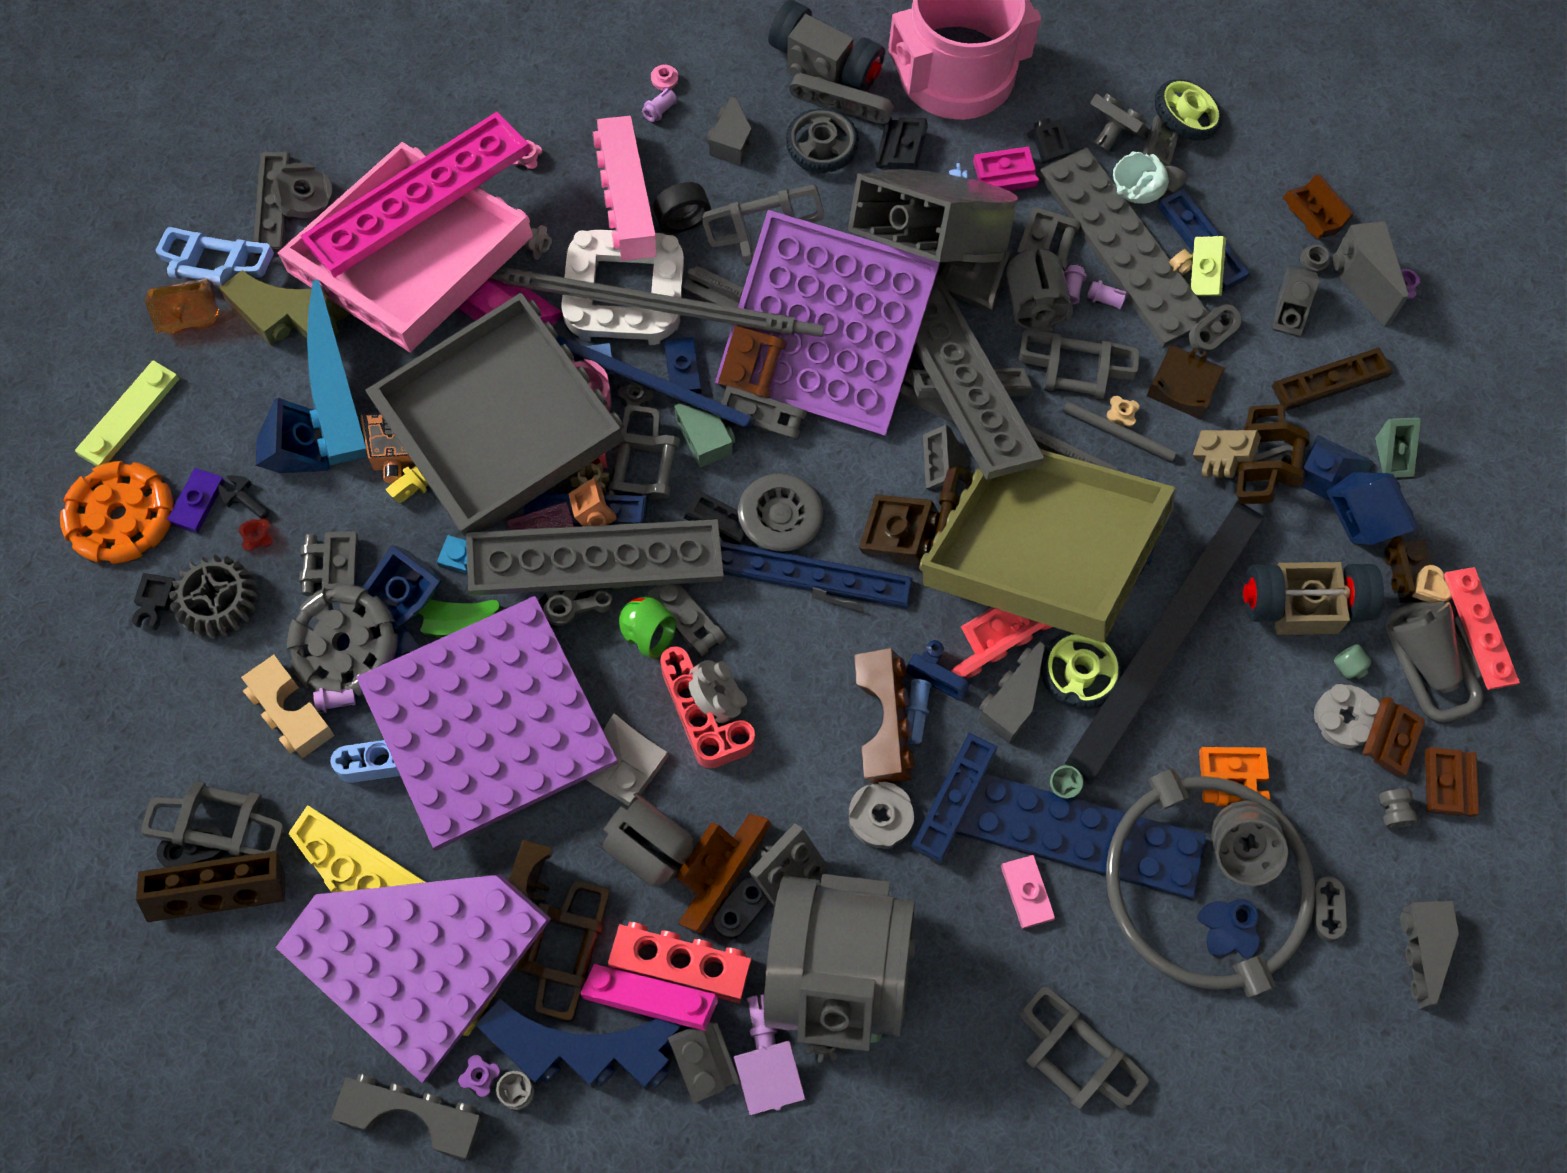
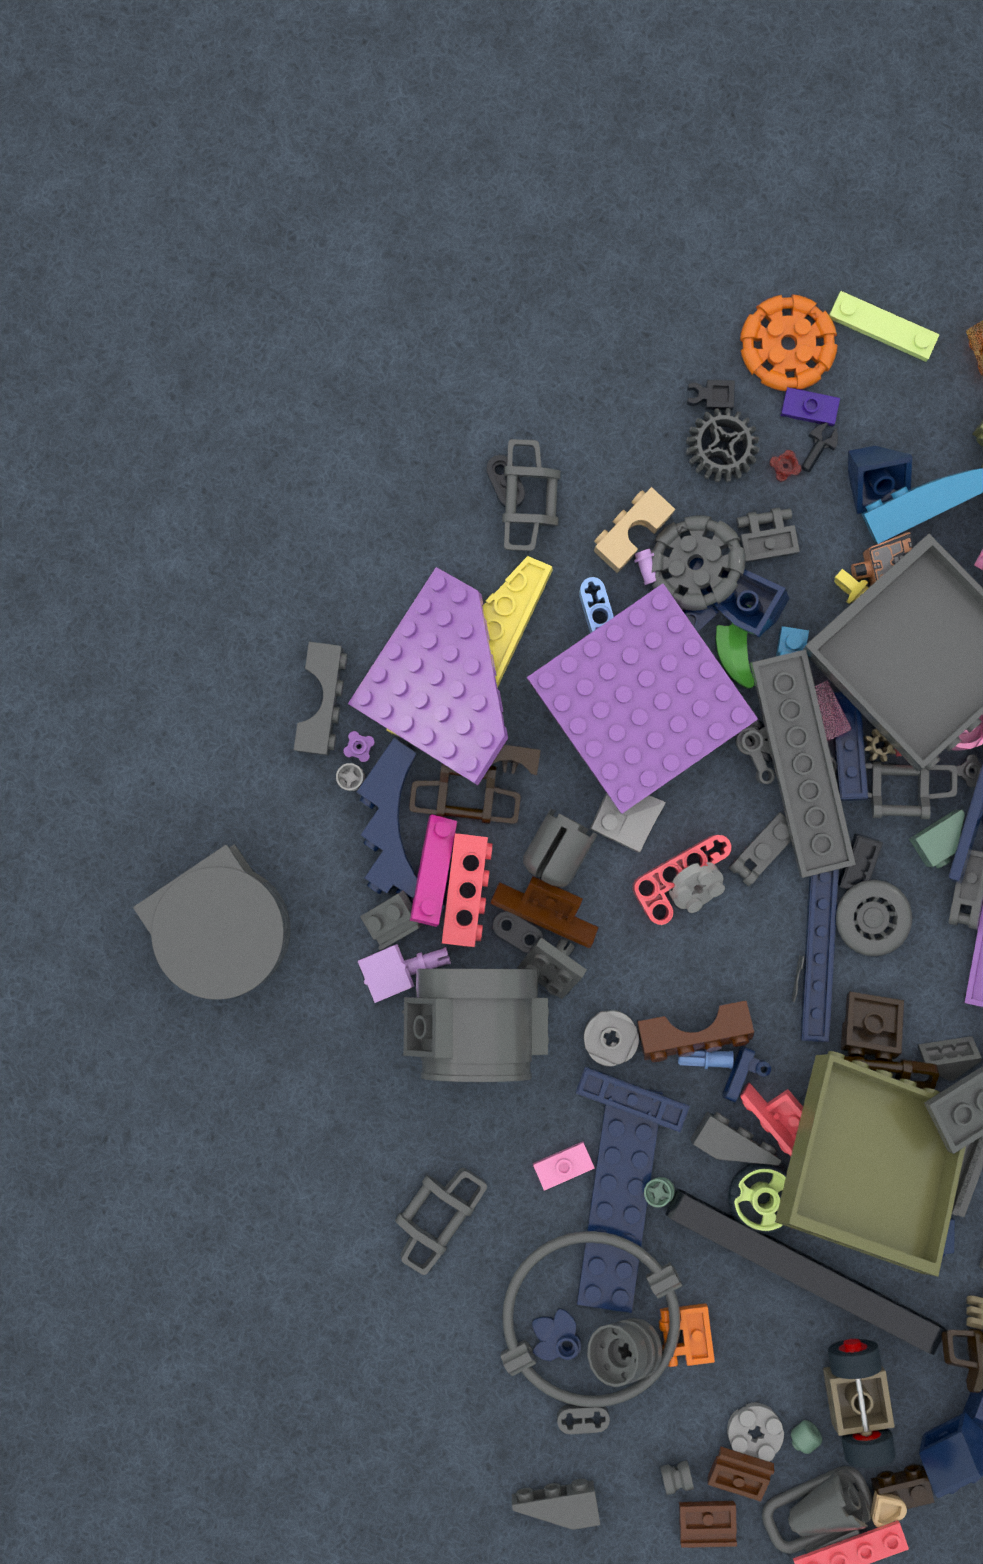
camera: 90 degrees right, 20 degrees up
dark brown brick [136,851,285,923] -> none
nougat bracket [569,478,616,526] -> none
bright green helmet [619,597,677,659] -> none

